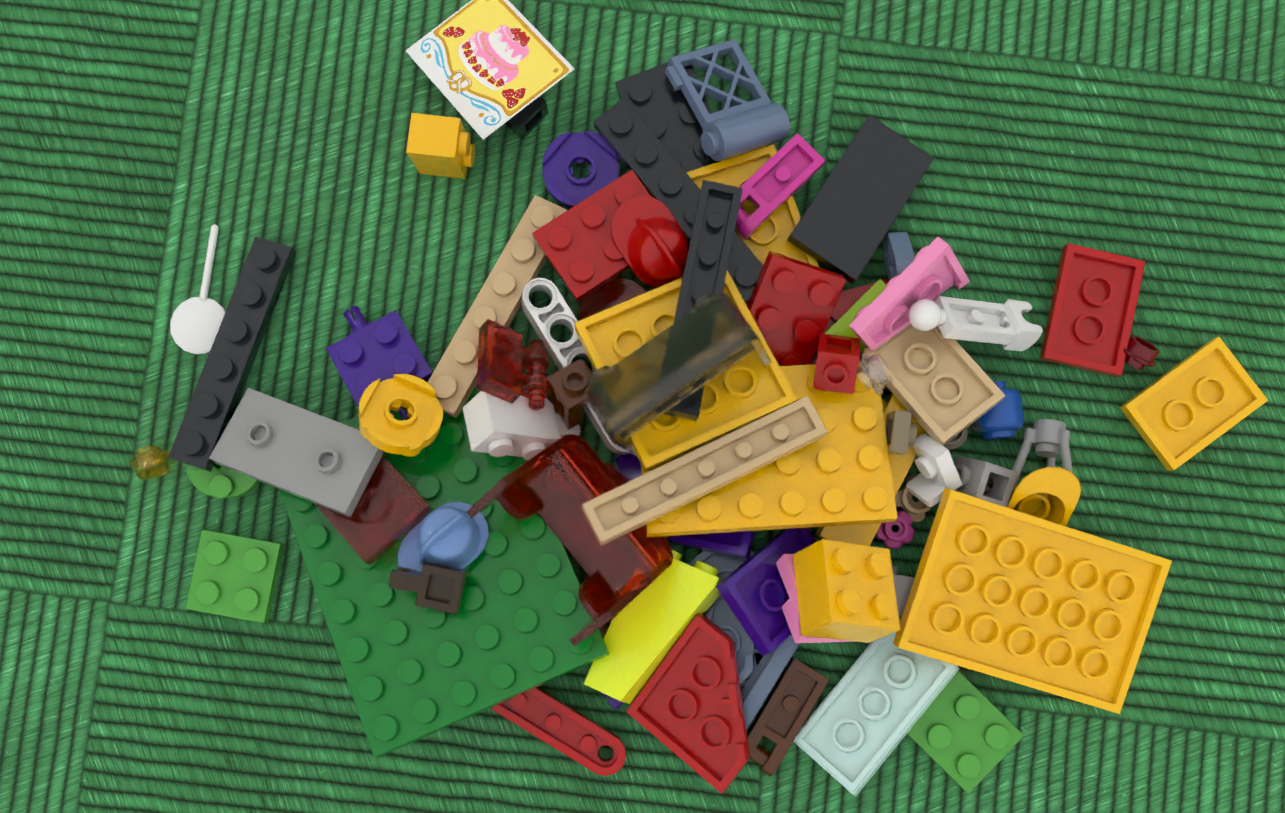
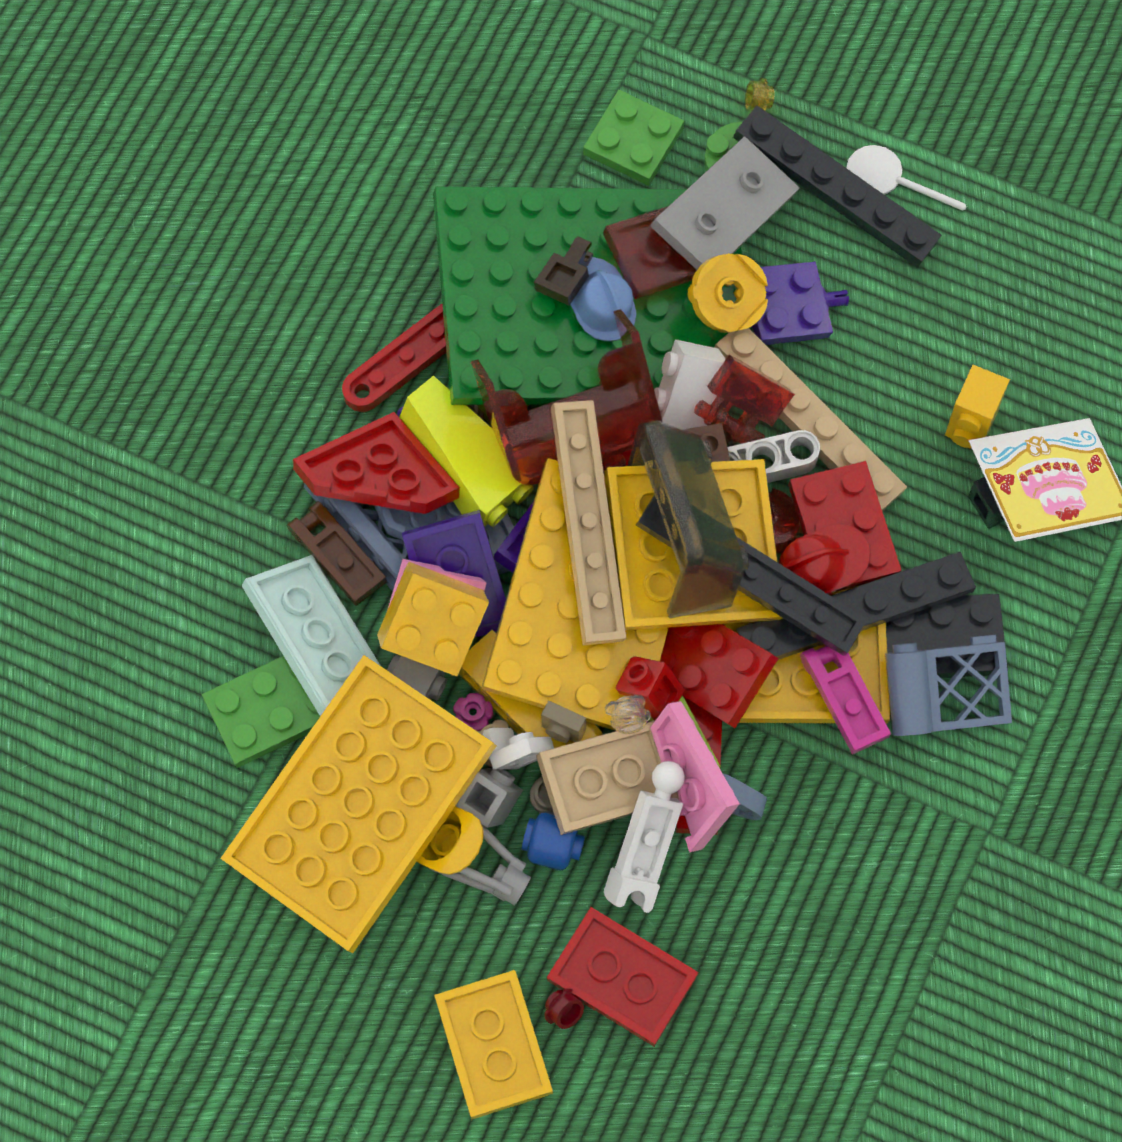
camera: 110 degrees right, 15 degrees down
dark purple plate [542,131,620,209] -> none
black tile [787,115,934,284] -> none

